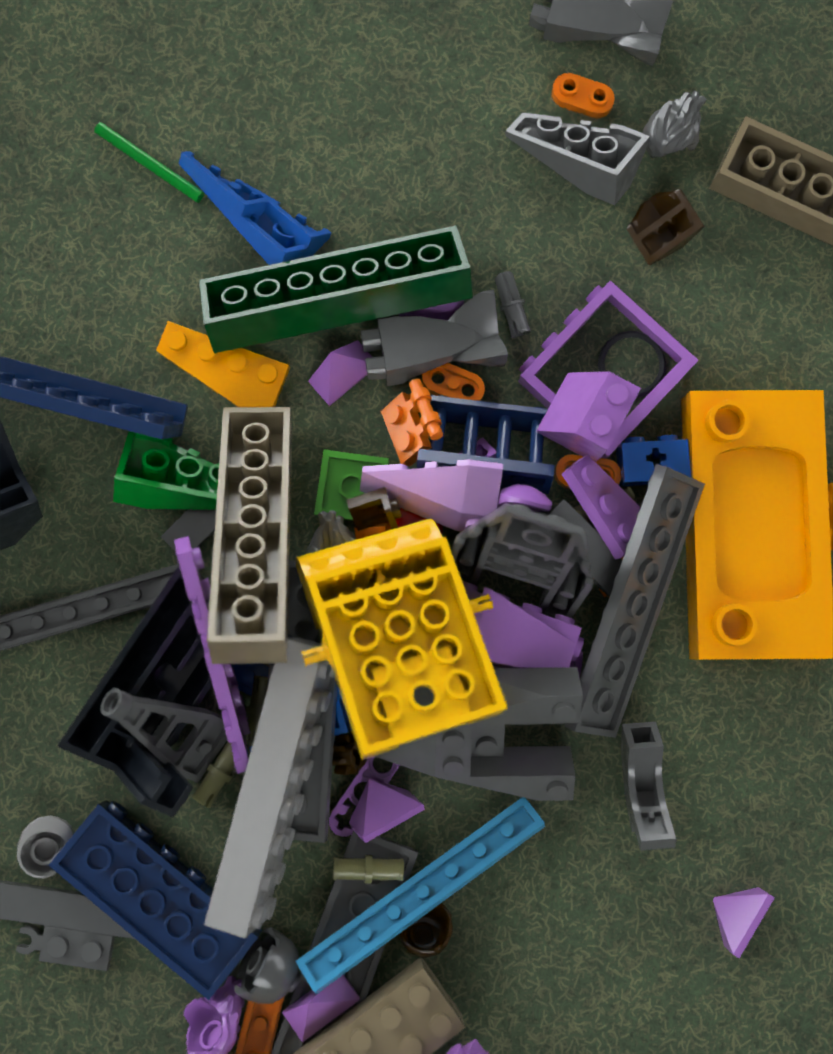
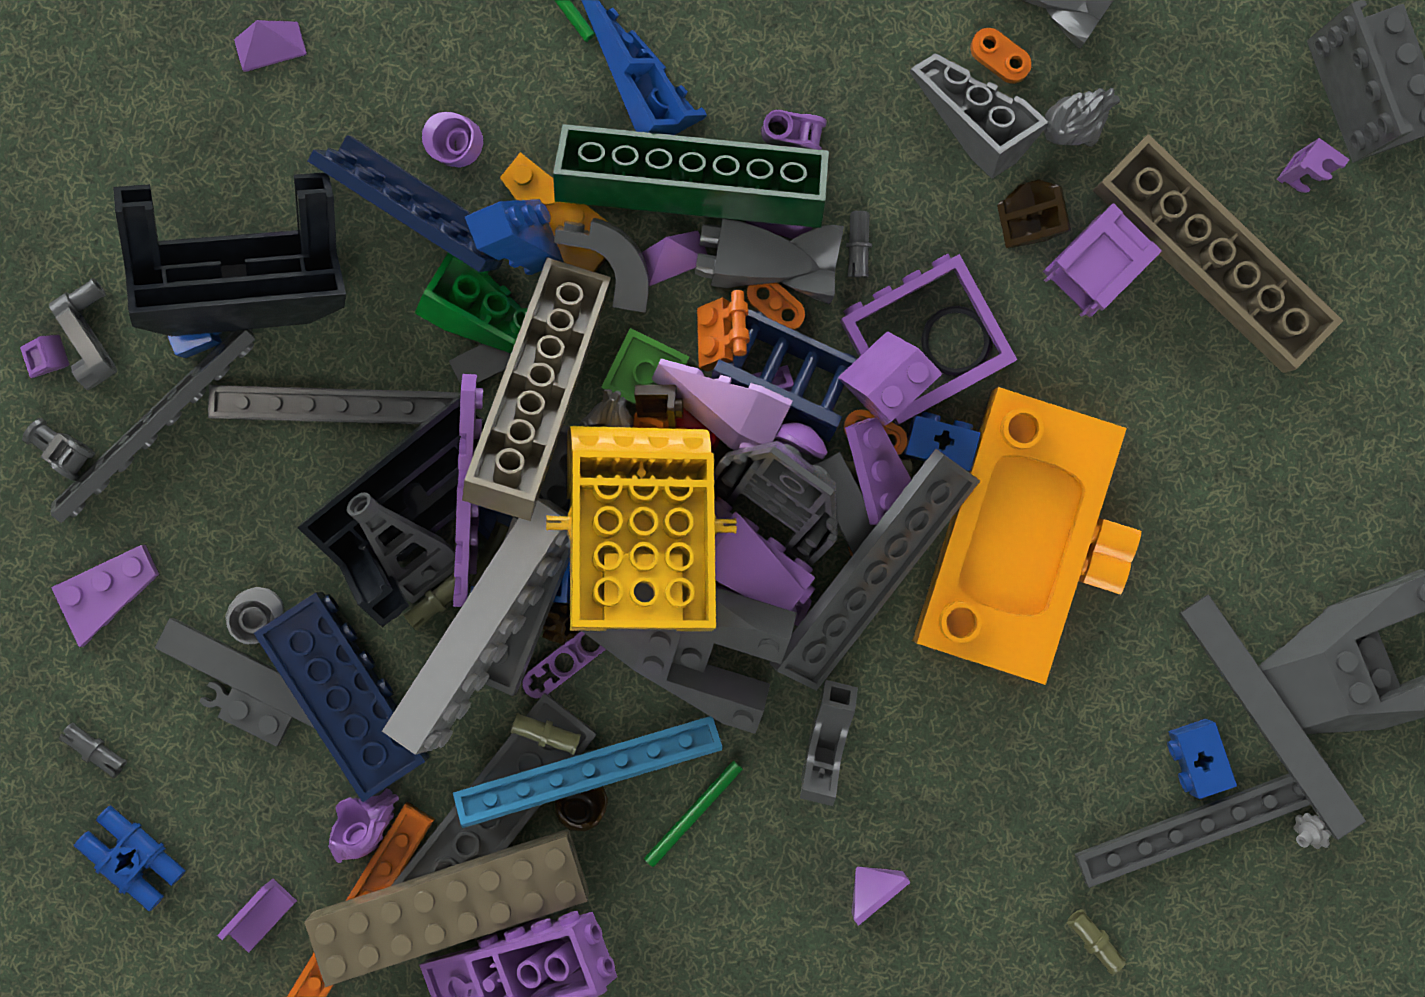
camera: 25 degrees right, 5 degrees up
dark grey cylinder [235,927,301,1004] -> none
medium lavender slope [282,975,360,1042] -> none
medium lavender slope [349,778,425,843] -> none
none -> medium lavender hat [422,112,483,168]
none -> blue wedge [465,199,564,275]
none -> dark grey arch [554,218,649,313]
none -> green bar [644,760,743,867]
none -> medium lavender piece [761,110,827,150]
none -> medium lavender container [1043,203,1162,318]

